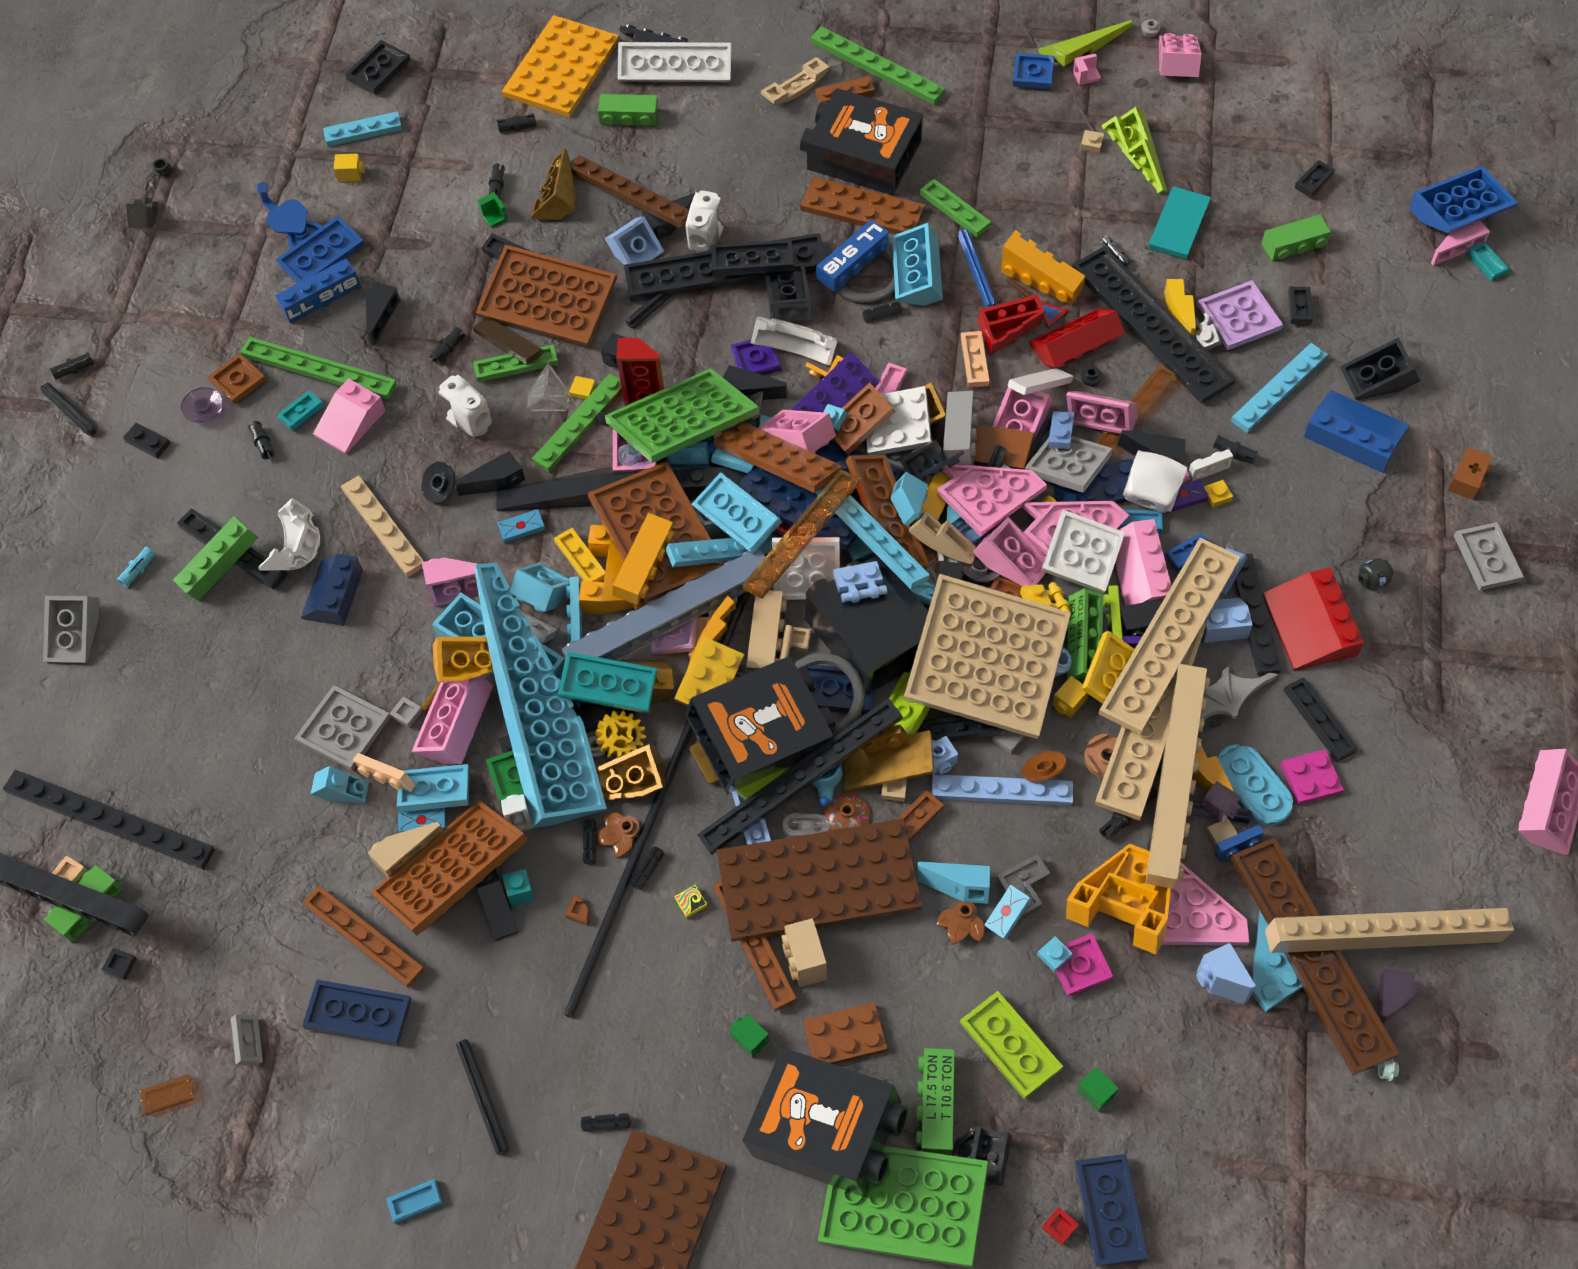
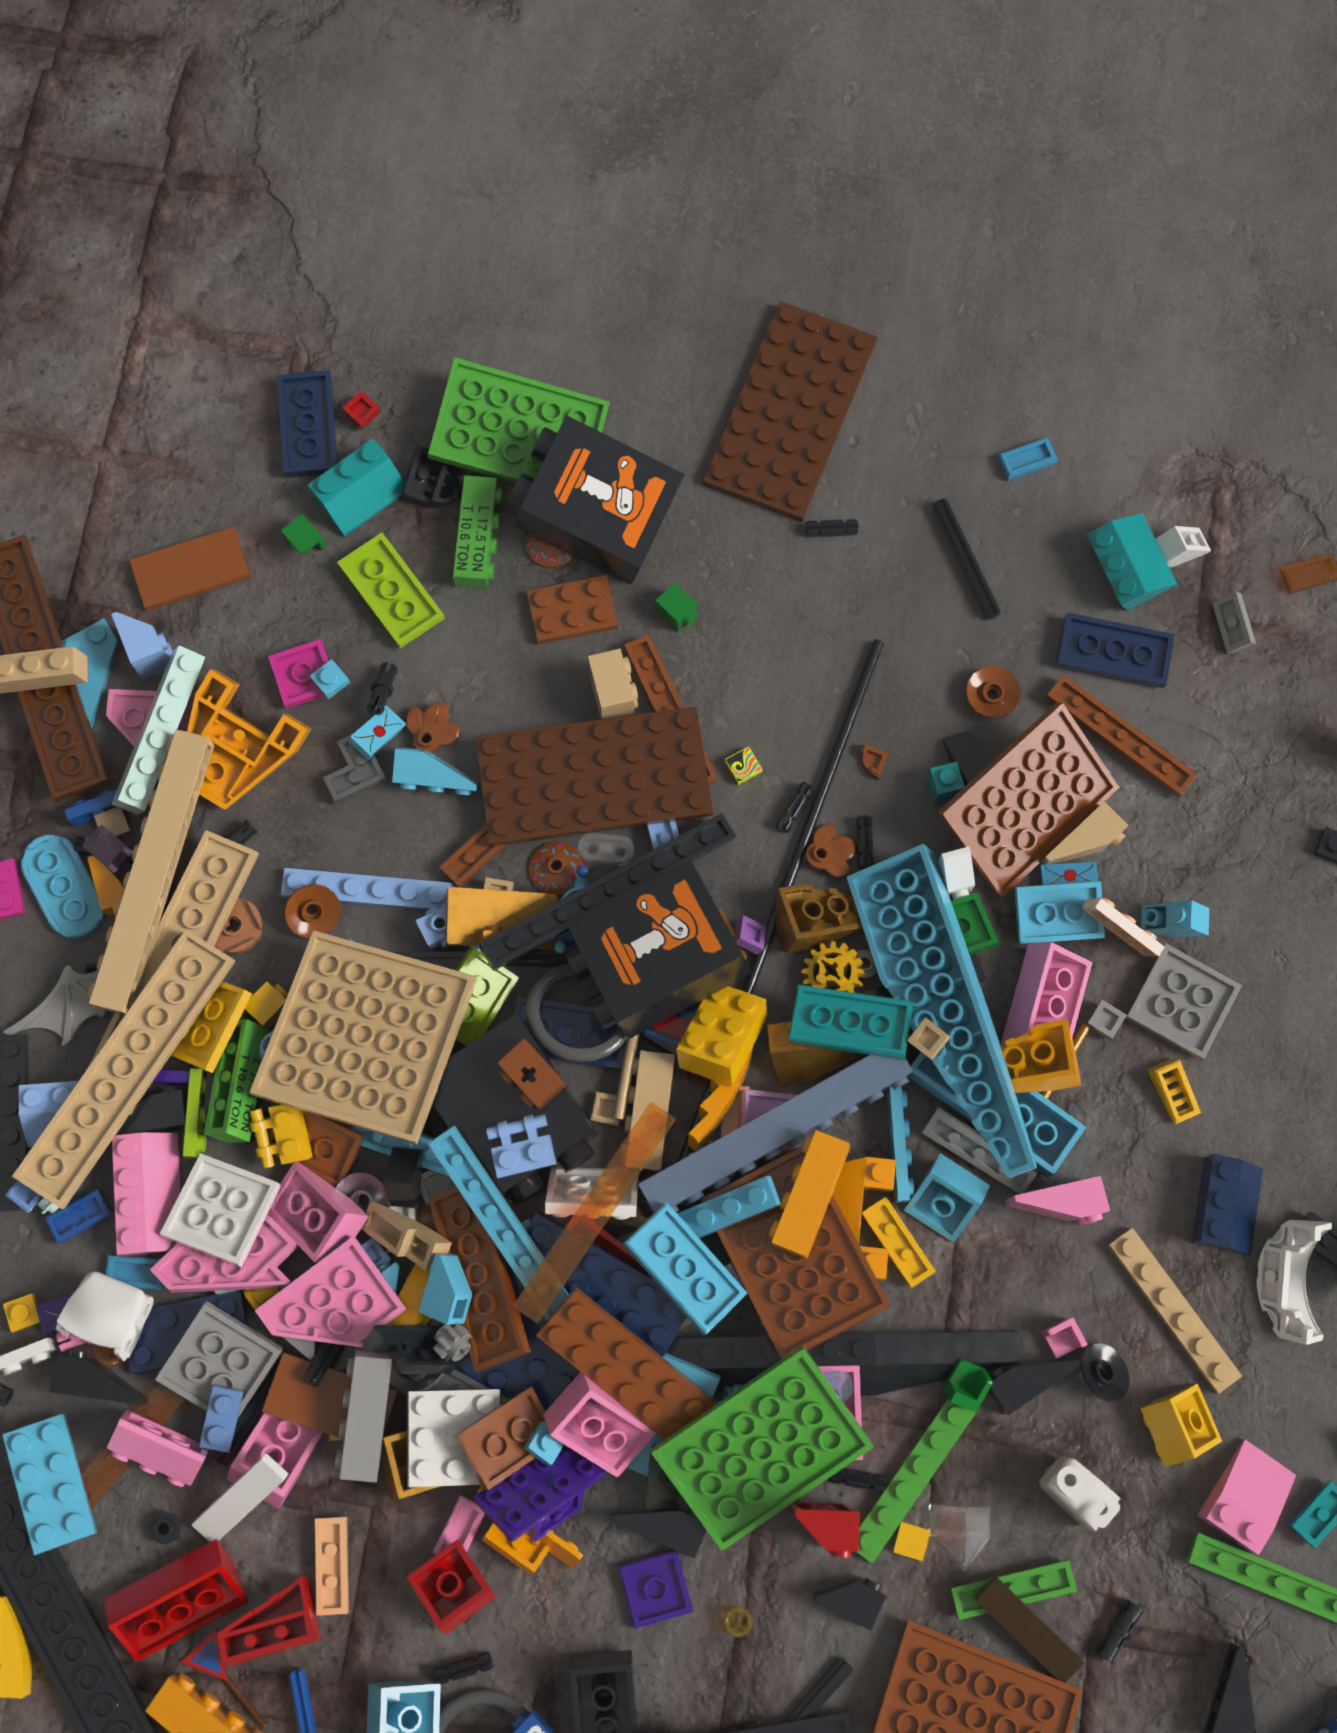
camera: 175 degrees right, 15 degrees up
dark azure tile [497,509,545,543] -> none
white windscreen [751,316,837,366] -> none
none -> medium azure plate [2,1414,97,1555]
none -> light aqua brick [112,646,205,815]
none -> dark orange tile [129,526,251,611]
none -> teal slope [308,439,405,537]
none -> black pin [366,662,398,715]
none -> red slope [407,1539,497,1635]
none -> light grey gear [433,1323,472,1361]
none -> dark orange brick [498,1039,567,1109]
none -> clear yellow bush [724,1606,752,1637]
none -> medium lavender plate [734,915,766,954]
none -> tan plate [907,1017,950,1060]
none -> green panel [943,1358,993,1413]
none -> dark orange dish [966,666,1021,719]
none -> bright pink panel [1041,1317,1087,1359]
none -> teal slope [1087,513,1178,611]
none -> yellow slope [1140,1384,1222,1467]
none -> yellow slope [1147,1059,1201,1124]
none -> white slope [1156,526,1211,567]

